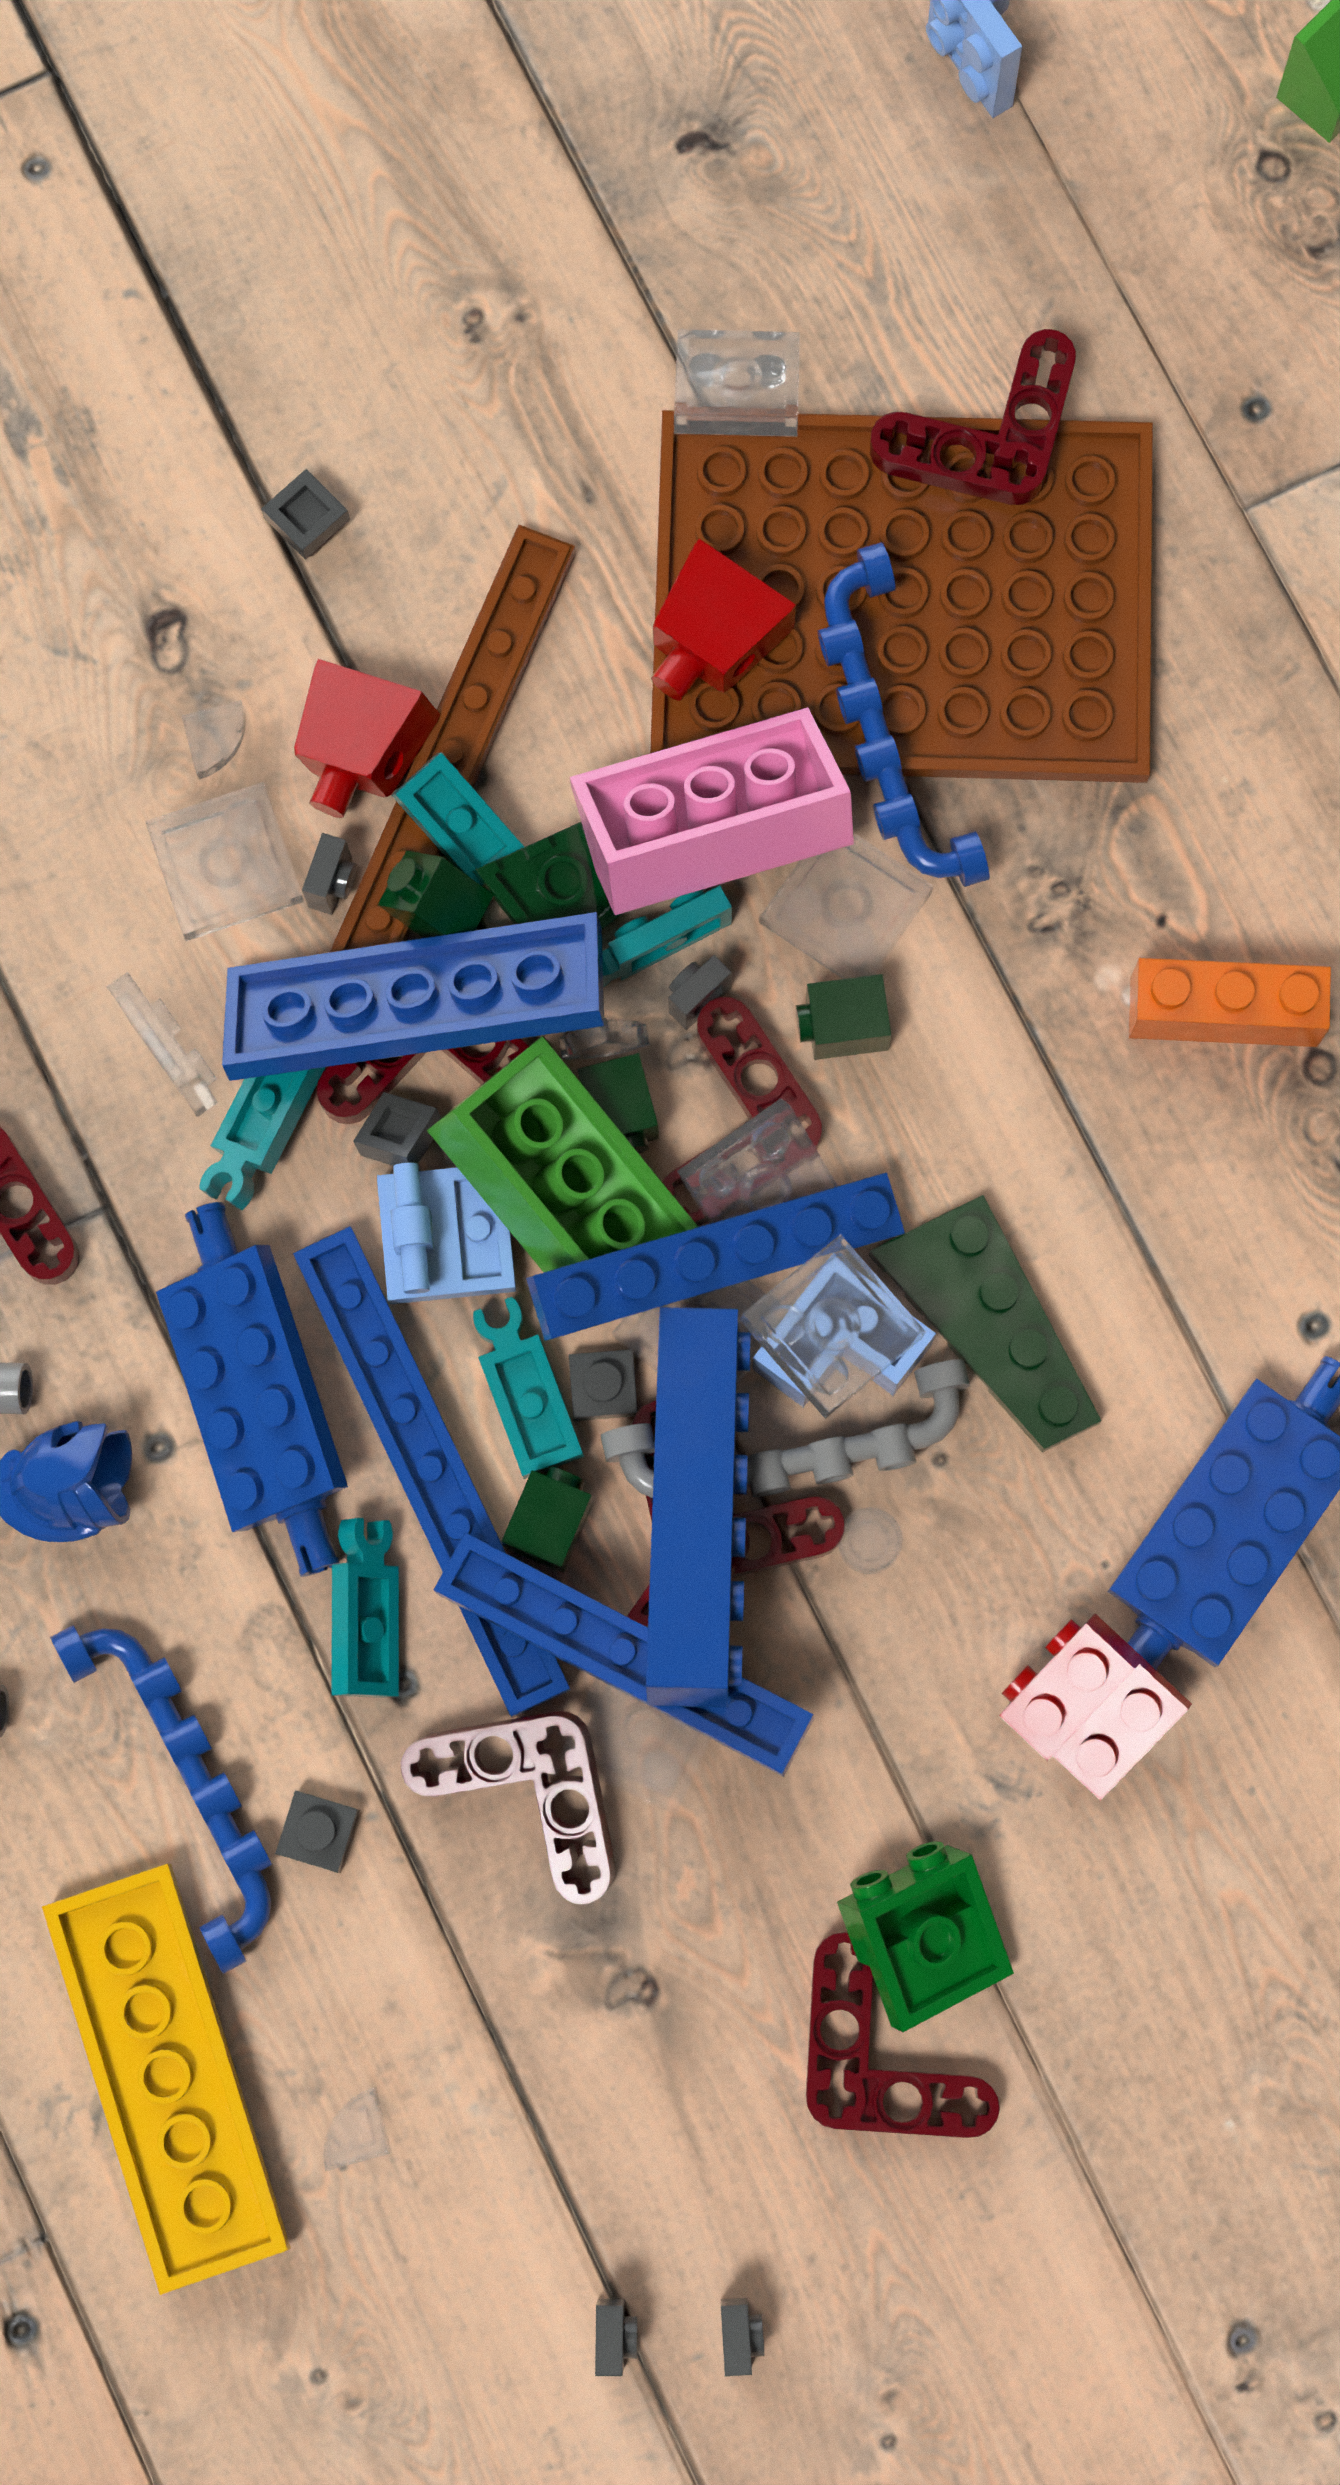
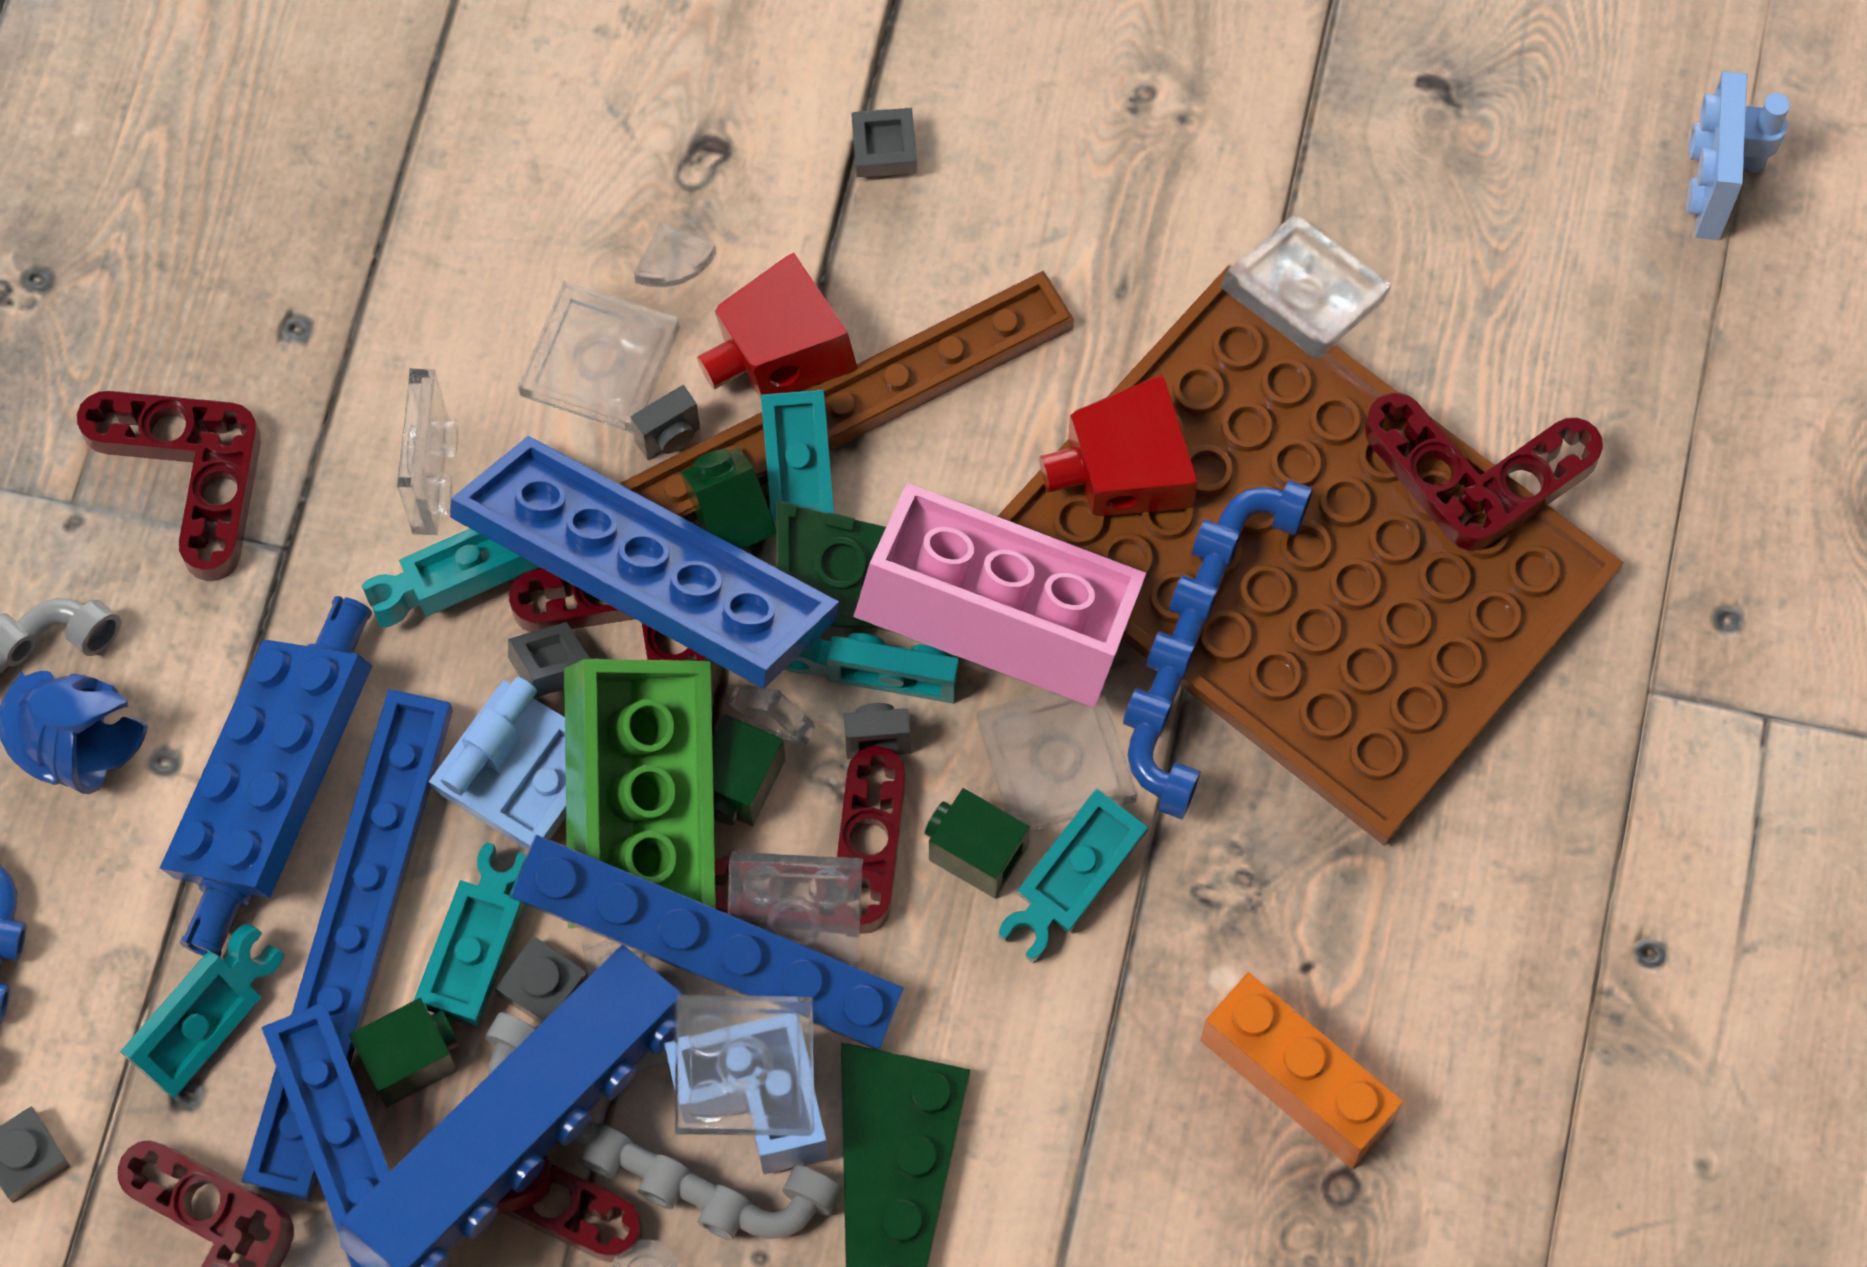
camera: 35 degrees right, 10 degrees down
none -> teal plate [998,788,1148,963]

